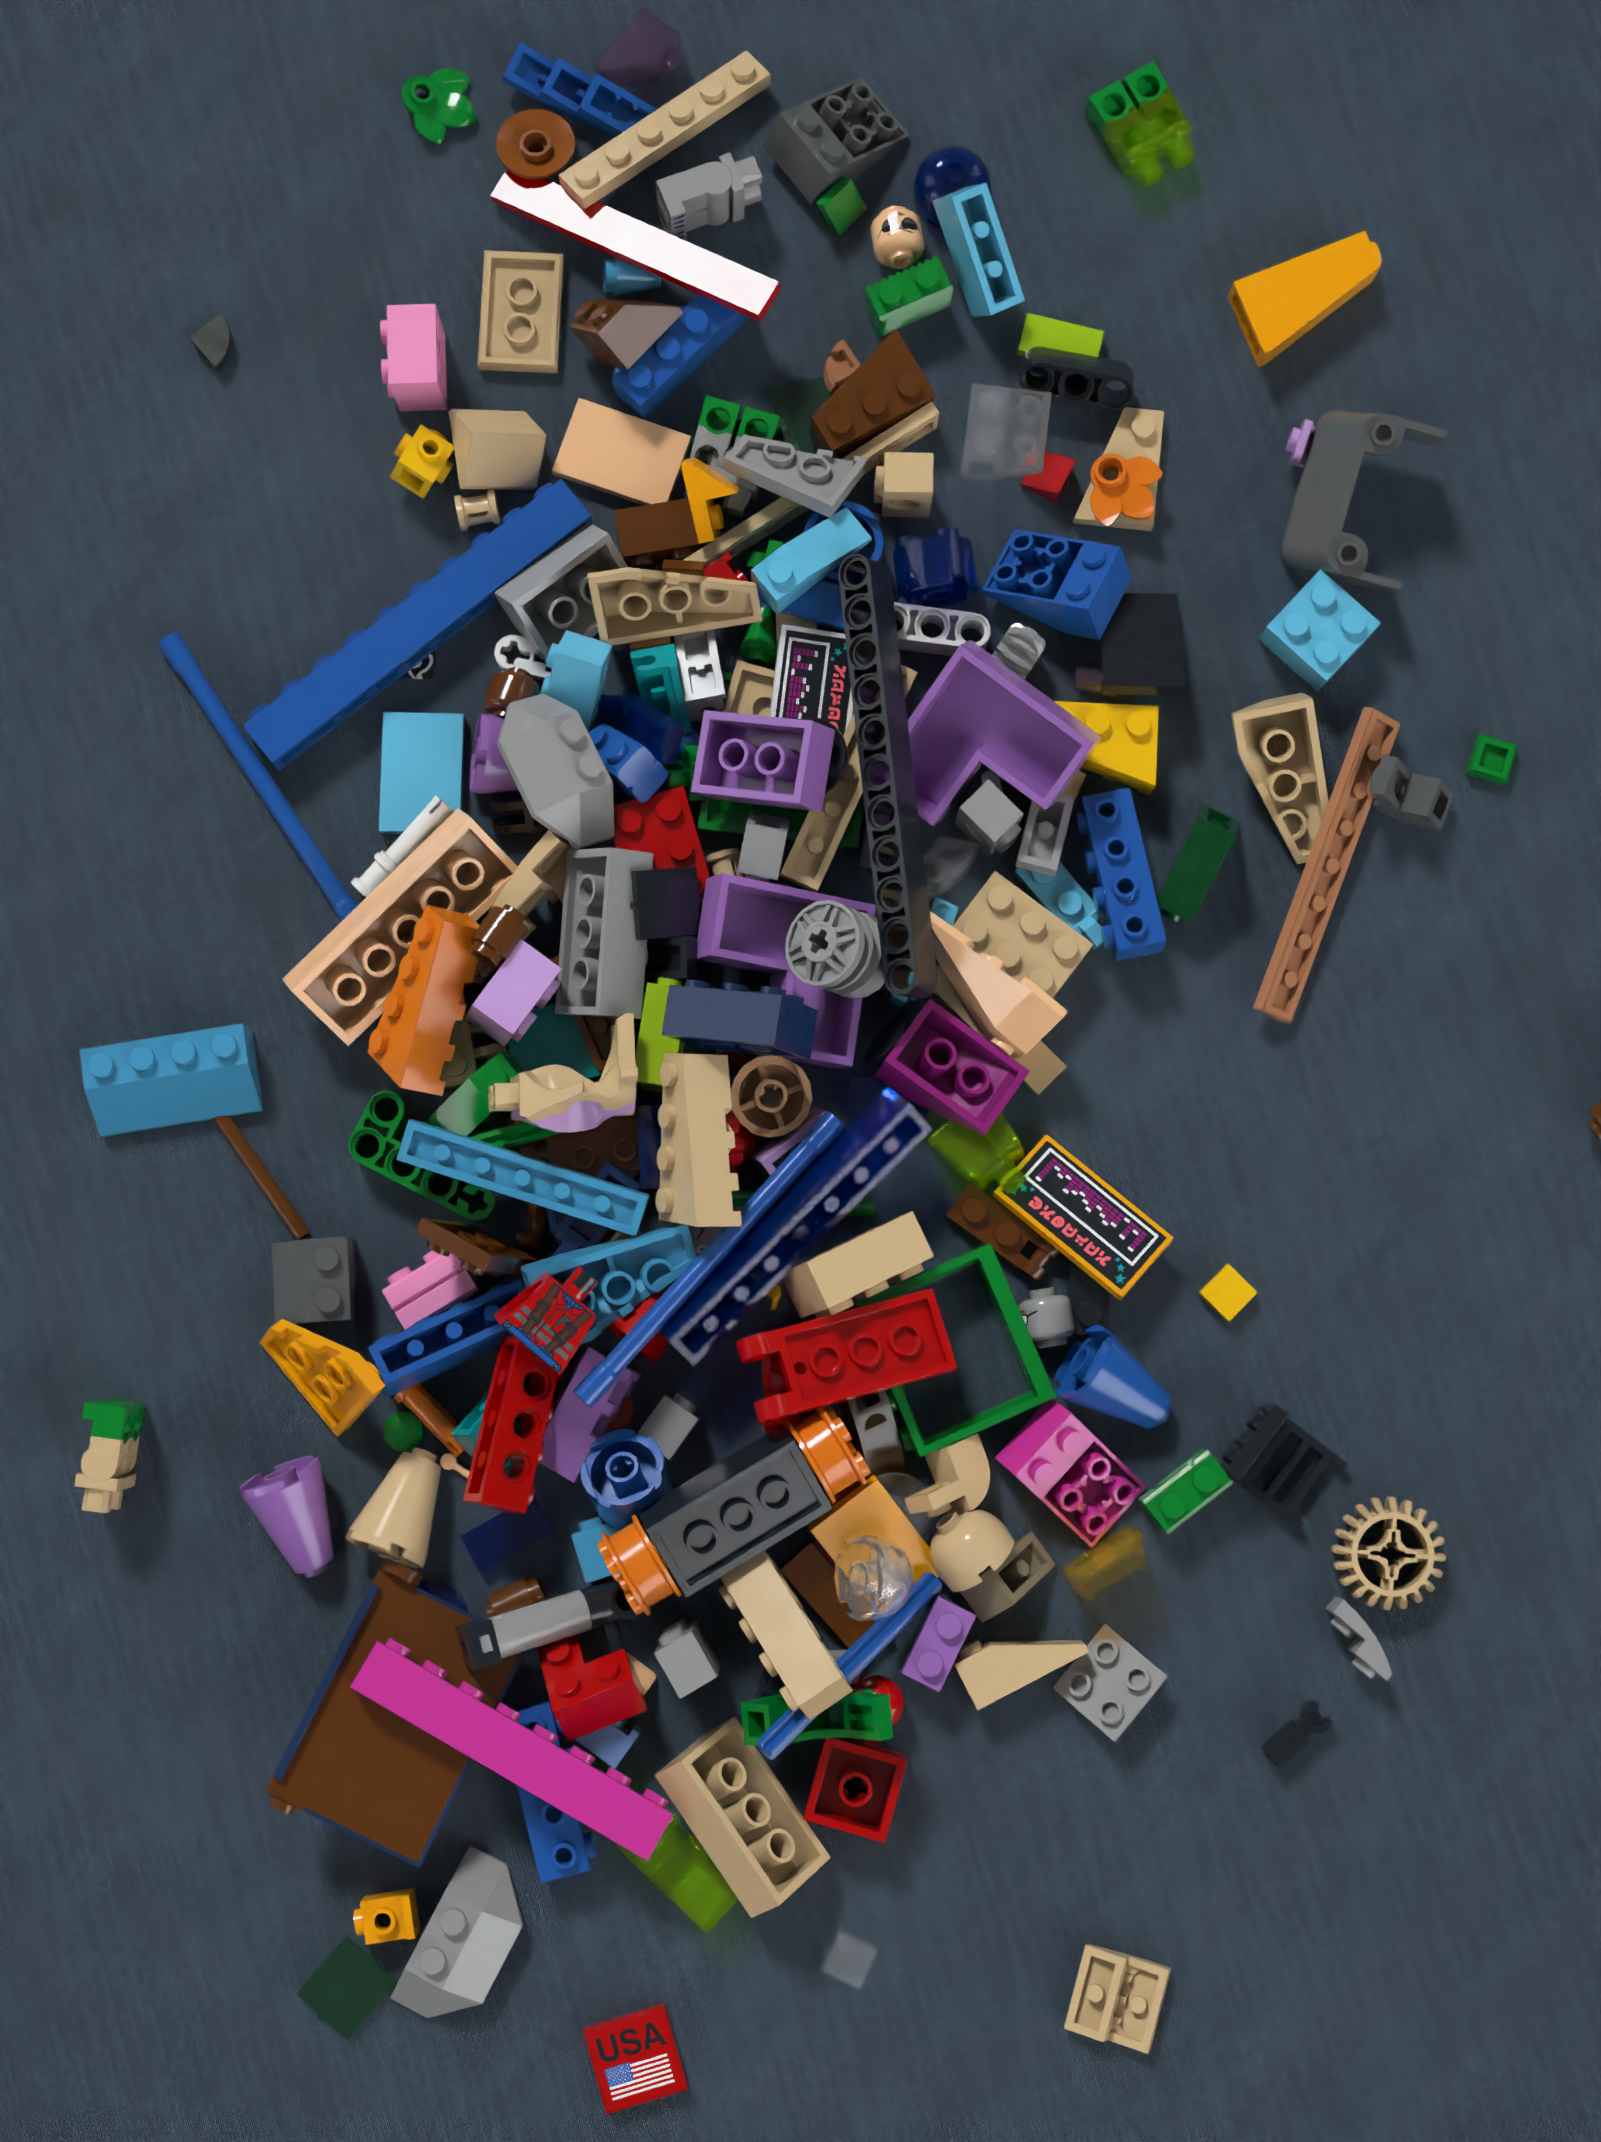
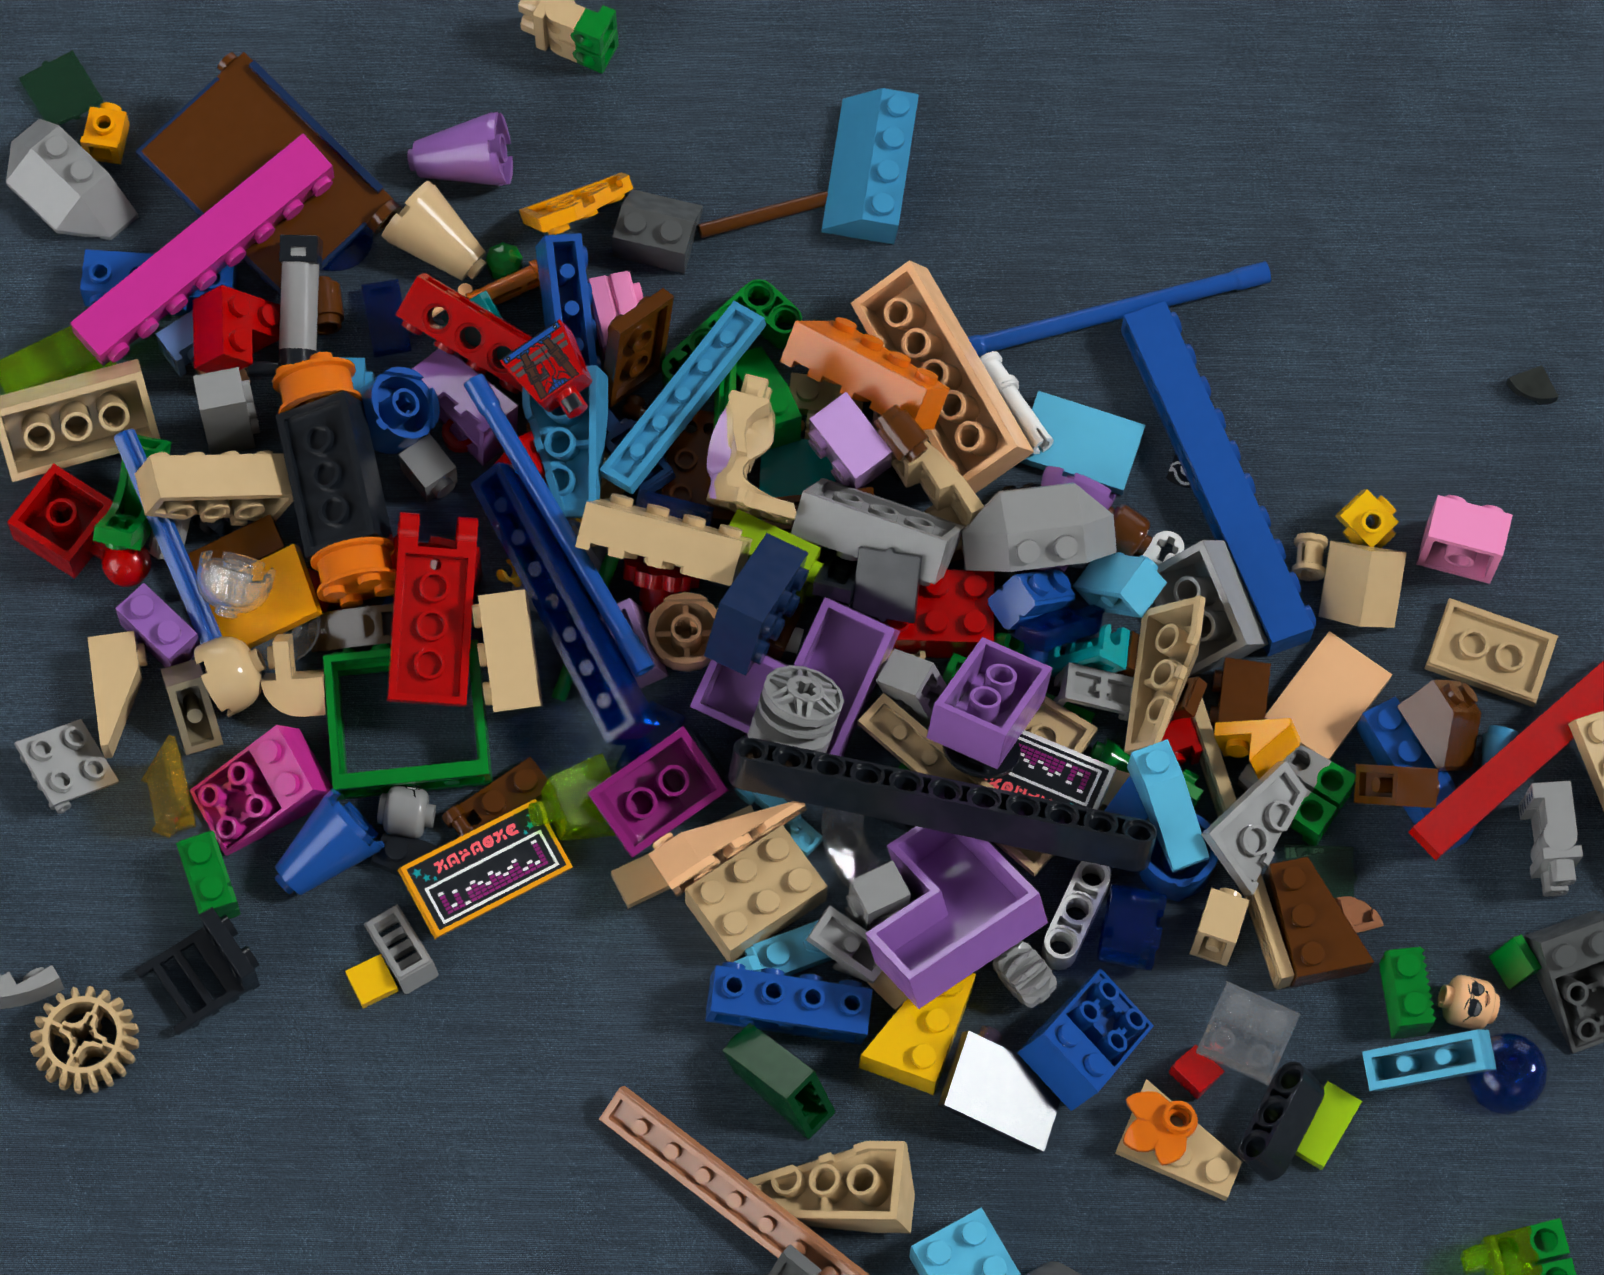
camera: 105 degrees right, 15 degrees down
none -> light grey slope [364,904,439,994]
none -> reddish brown slope [1354,764,1440,808]

